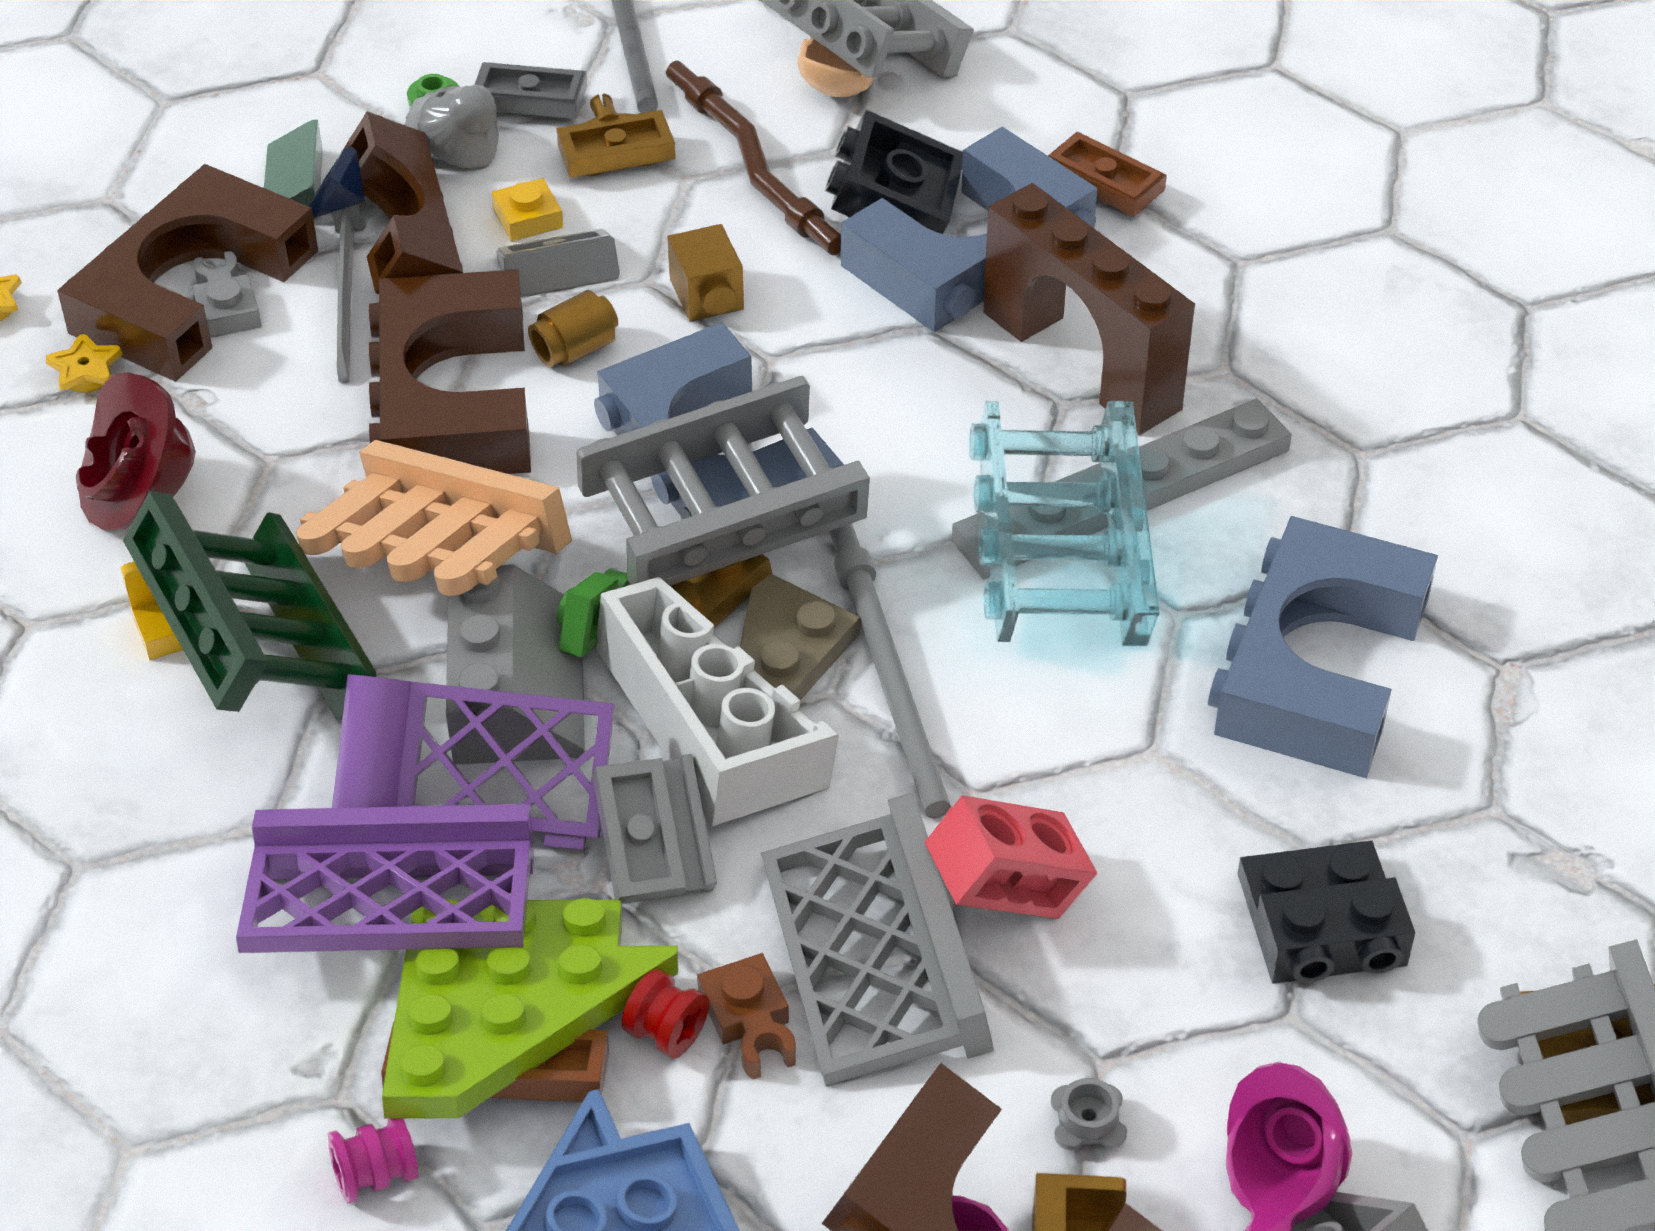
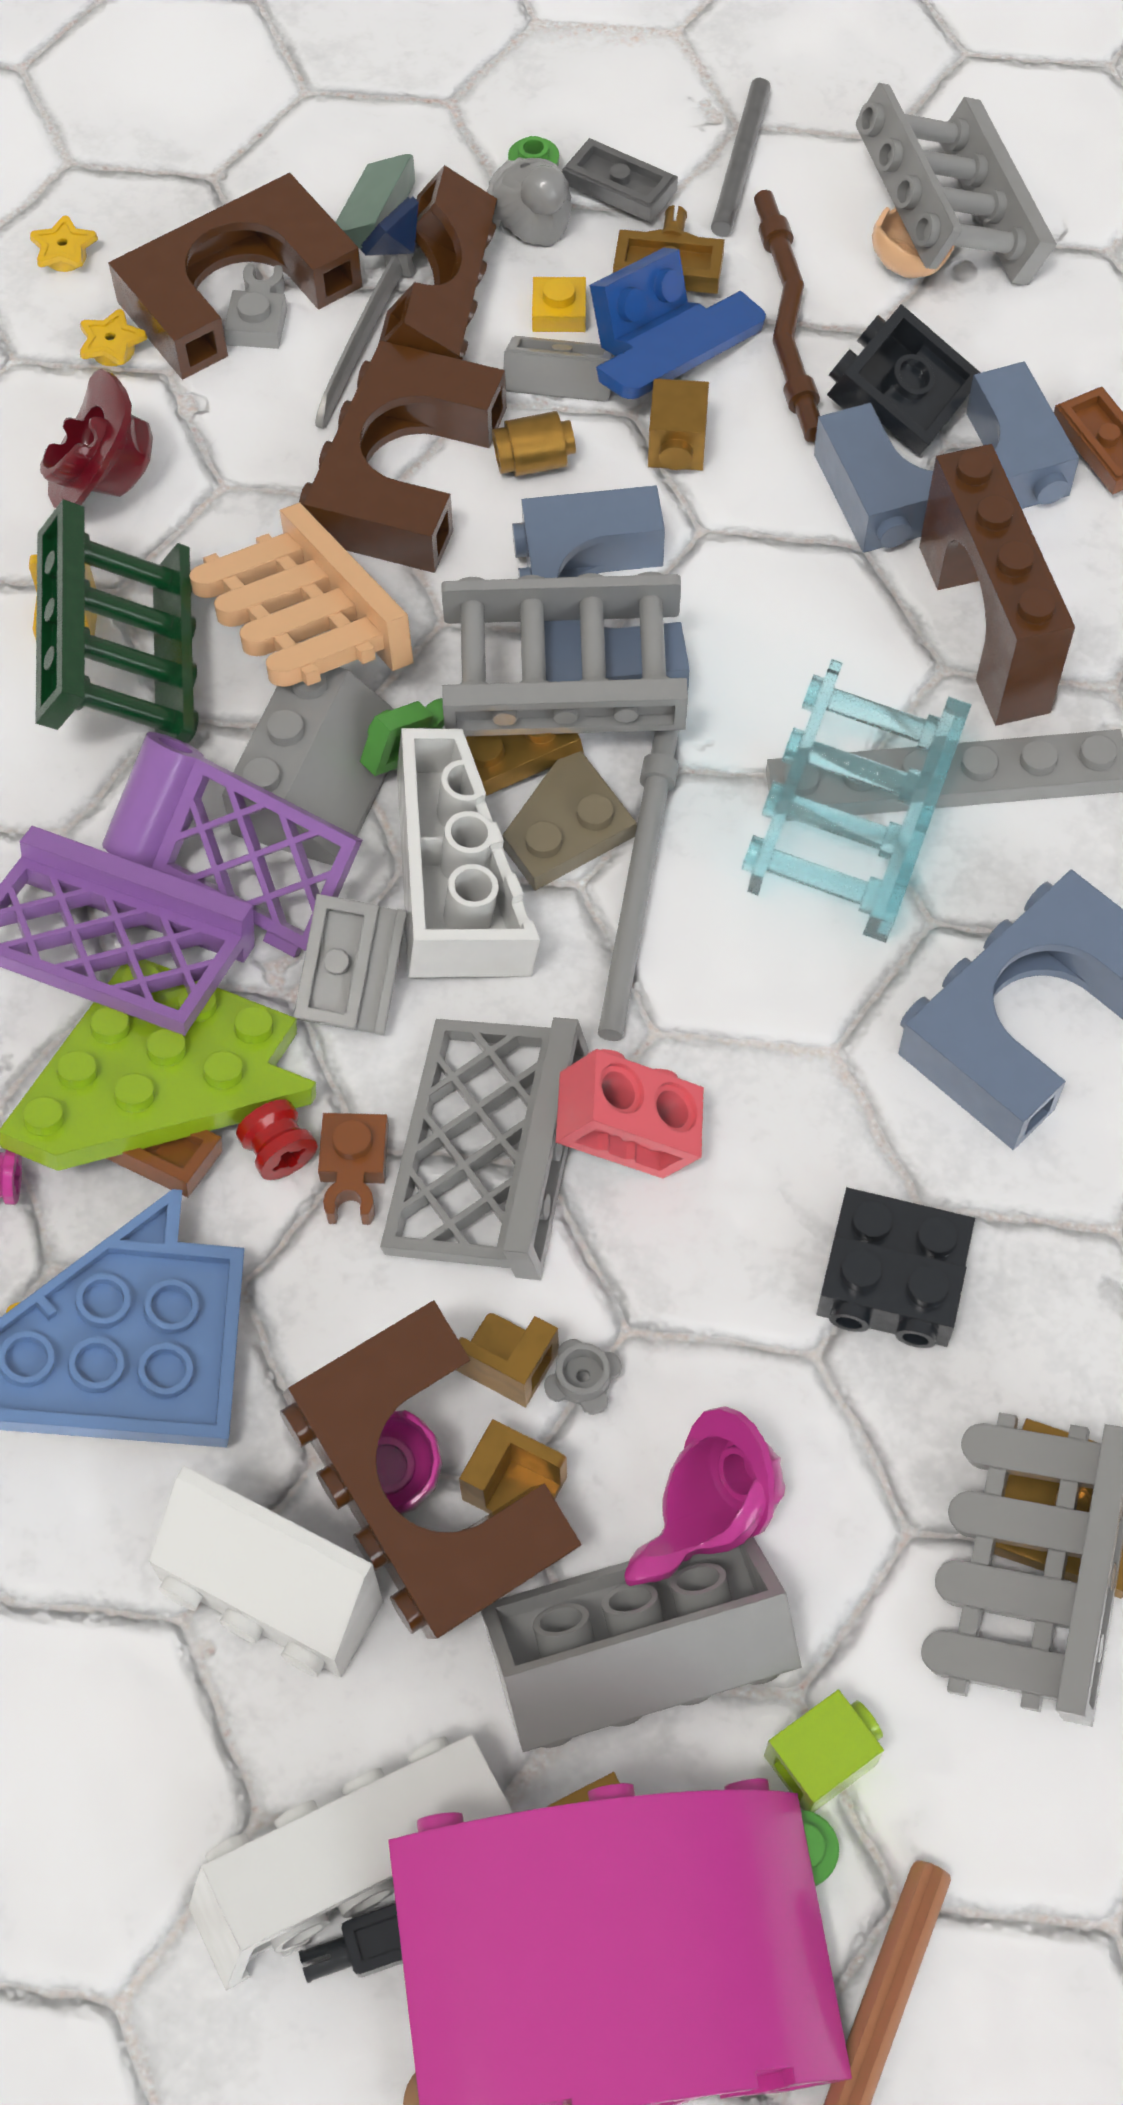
camera: 25 degrees right, 15 degrees up
none -> pearl gold panel [456,1313,559,1408]
none -> blue plate [589,248,766,399]

